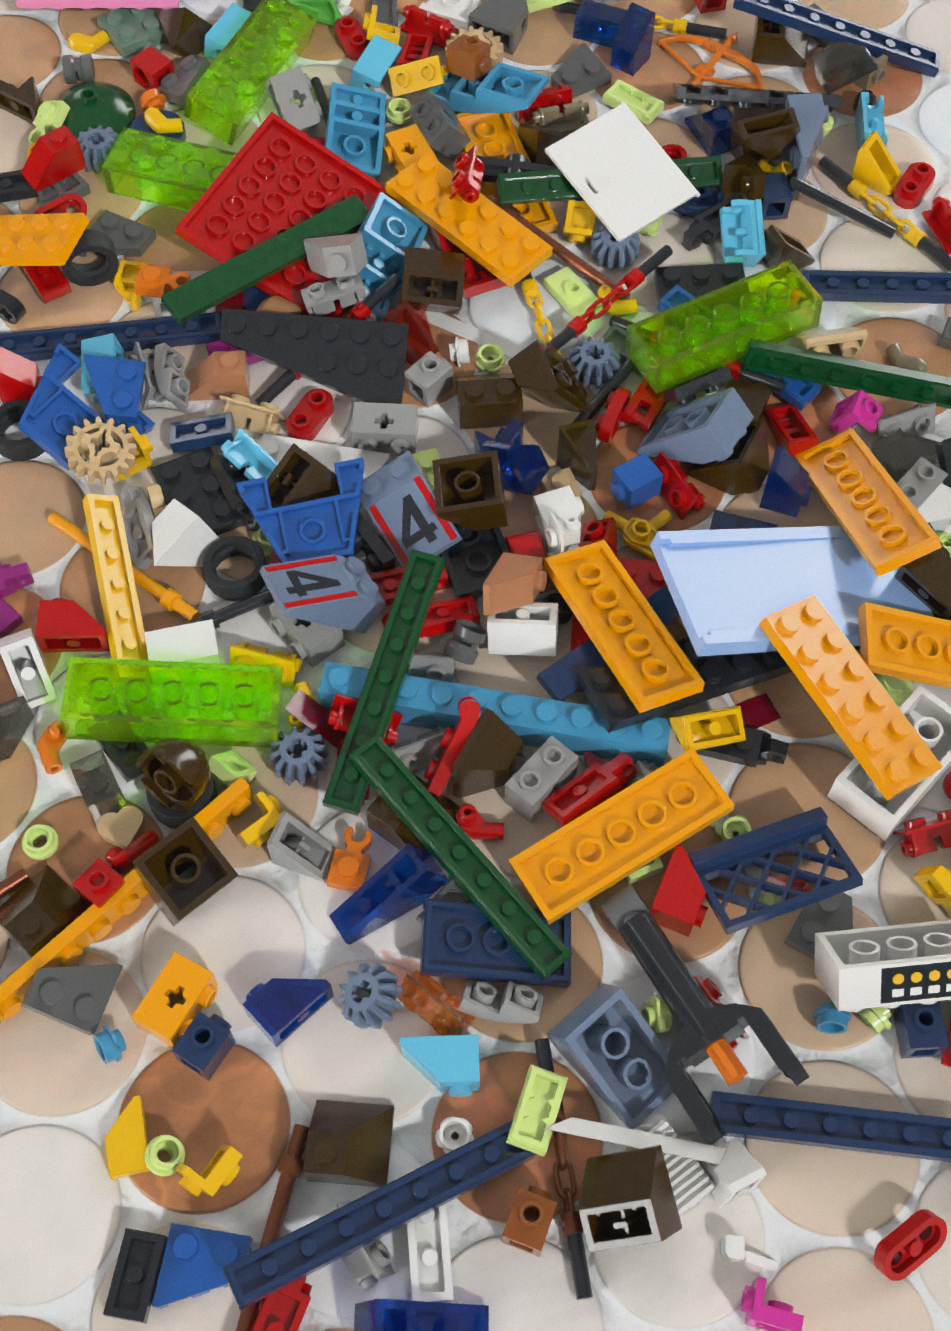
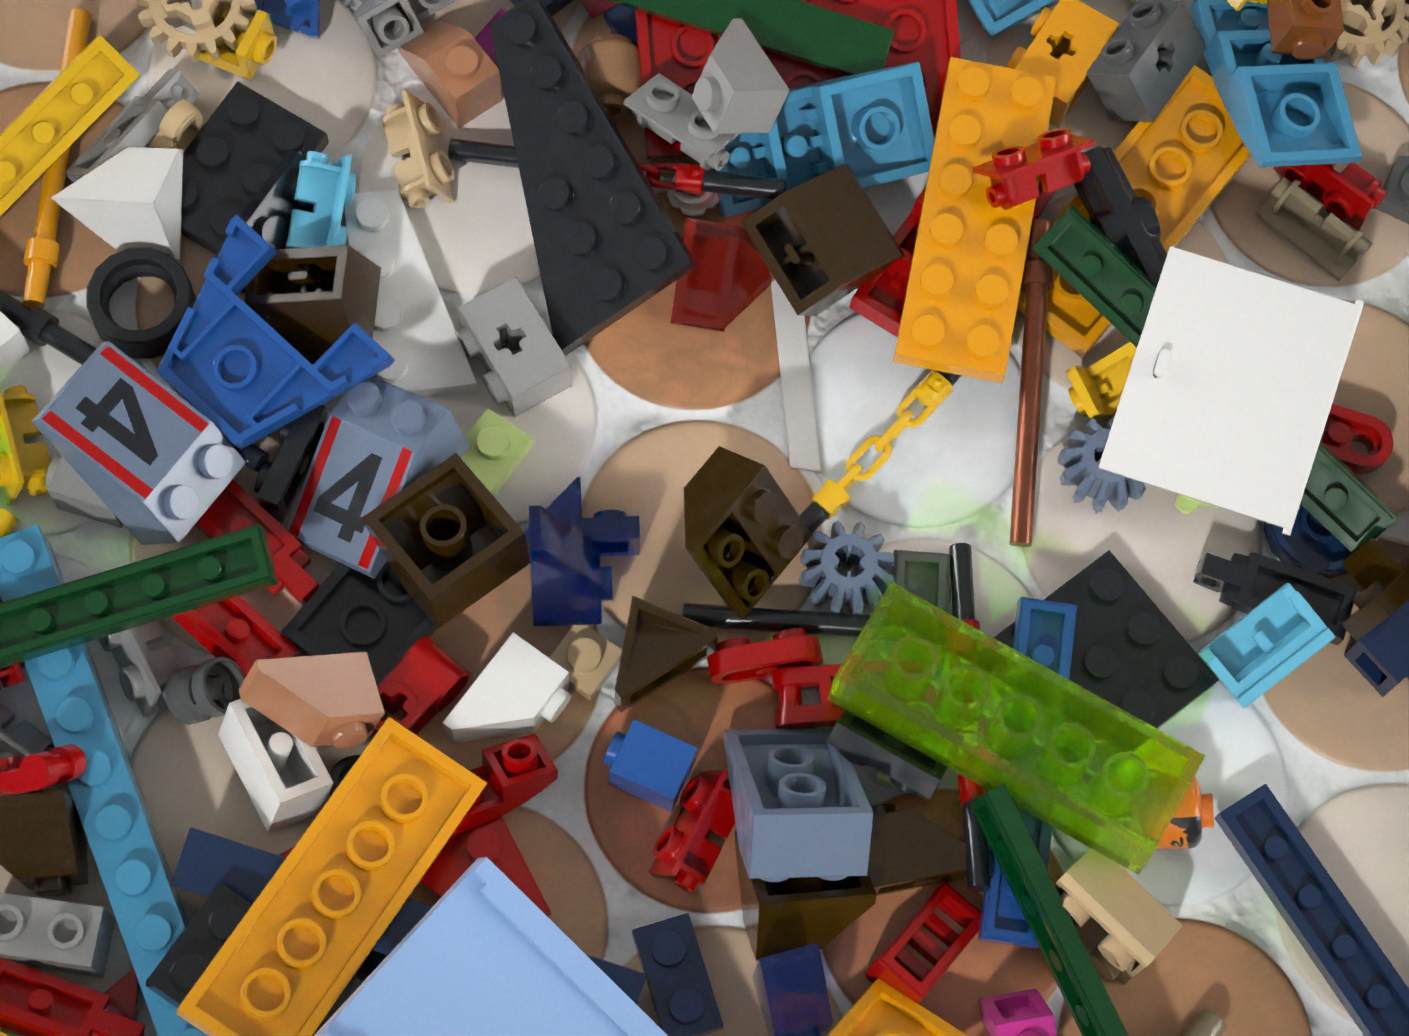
camera: 50 degrees right, 10 degrees up
dark blue plate [169,412,235,453] -> none
red plate [286,389,334,441] -> none
light grey brick [404,351,453,408] -> none
white plate [449,337,470,367] -> none
dark brown slope [455,373,523,429] -> none
yellowish green plate [476,344,506,372] -> none
dark brown slope [518,122,569,166] -> none
yellowish green plate [543,266,602,320] -> none
white hinge [545,512,581,557] -> none
red piece [546,245,673,351] -> none
yellow arm [597,285,638,315] -> none
yellow piece [603,509,672,561] -> none
dark brown slope [761,224,815,278] -> none

